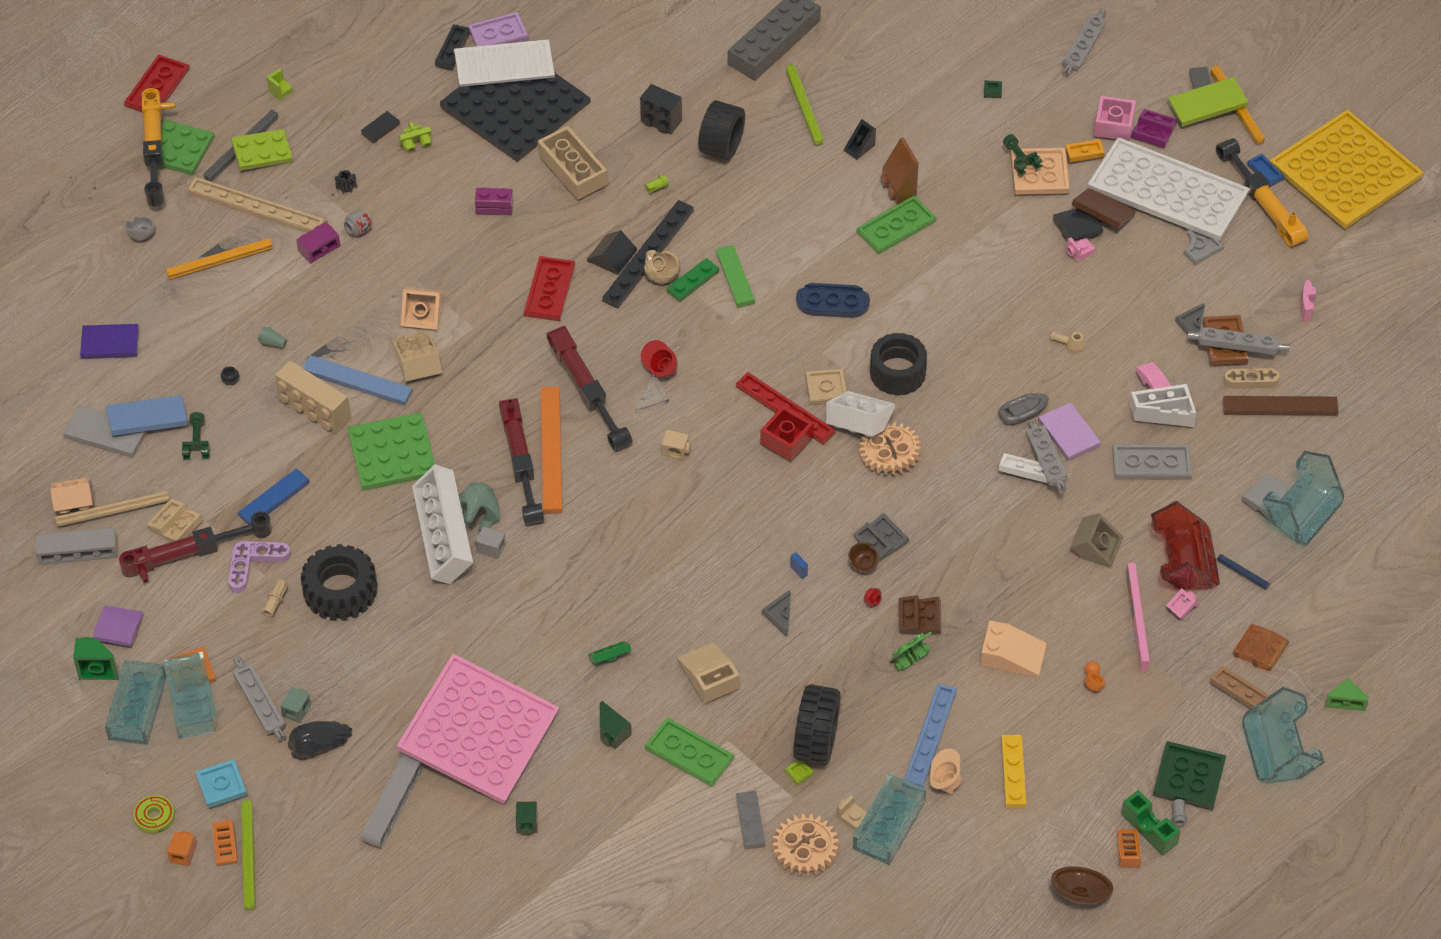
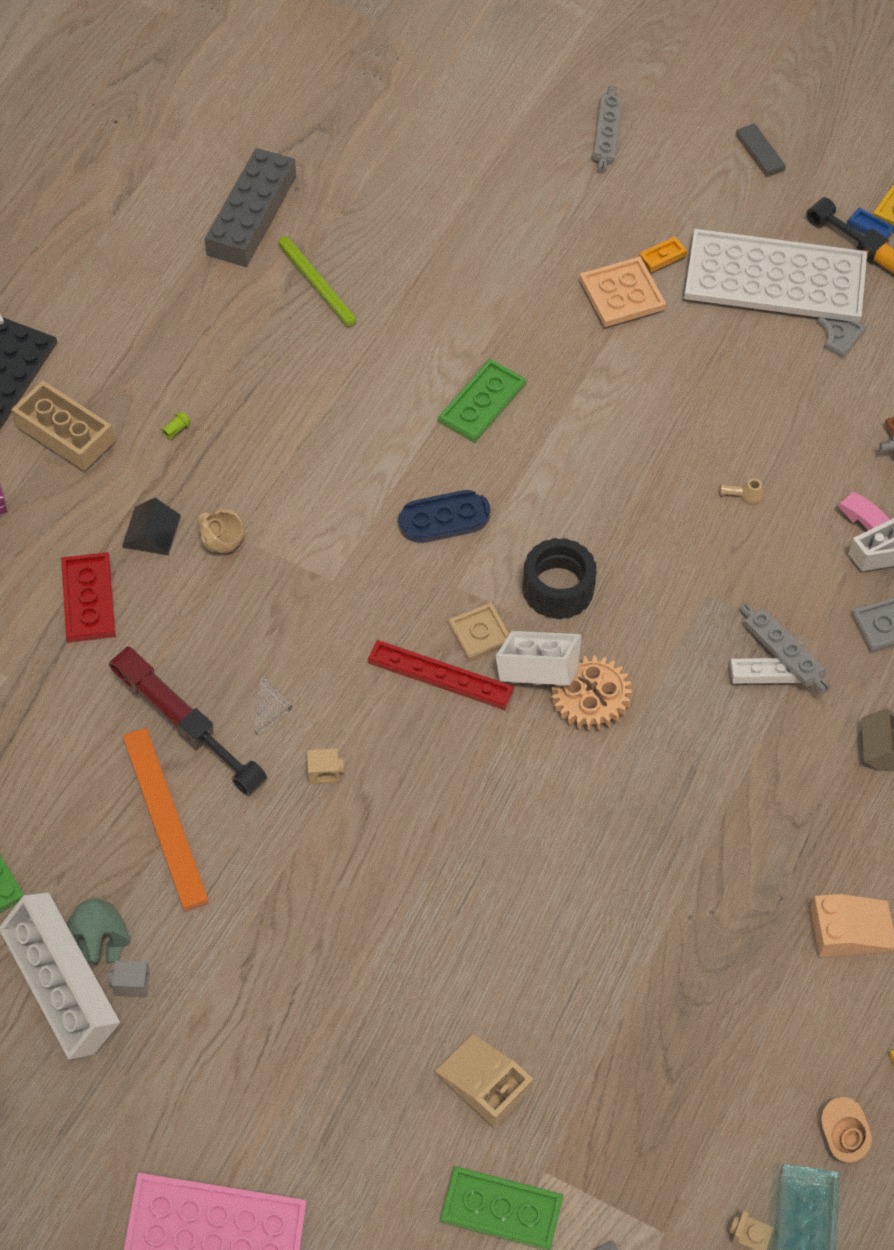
camera: 20 degrees left, 5 degrees up
piece [499,398,544,525] -> none
green plate [588,641,632,664] -> none
dark green slope [600,701,632,749] -> none
black plate [602,200,694,309] -> none
black brick [640,84,682,135] -> none
red piece [641,340,678,377] -> none
green plate [667,258,719,302] -> none
black tyre [698,100,745,160] -> none
bright green tile [716,245,755,308] -> none
red brick [760,406,814,461] -> none
dark grey tile [762,590,791,636] -> none
lime tile [785,760,813,786] -> none
blue tile [790,552,808,579] -> none
black tyre [793,684,841,765] -> none
black slope [843,119,876,159] -> none
reddish brown hair [848,542,879,574] -> none
dark grey slope [853,513,910,561] -> none
red plate [864,588,882,607] -> none
dark orange slope [880,137,919,204] -> none
bright green hinge [888,632,931,671] -> none
reddish brown slope [899,595,941,635] -> none
medium blue tile [903,684,957,790] -> none
dark green tile [984,80,1002,98] -> none
flat silver piece [998,393,1049,424] -> none
dark green bar [1003,134,1042,175] -> none
lavender tile [1038,402,1101,461] -> none
black slope [1053,208,1103,241] -> none
bright pink bracket [1066,237,1095,262] -> none
reddish brown tile [1072,188,1136,228] -> none
bright pink brick [1094,96,1136,141] -> none
magenta slope [1131,109,1178,148] -> none
lime tile [1168,77,1248,127] -> none
dark grey tile [1175,303,1205,344] -> none
light orange axle [1211,65,1265,145] -> none

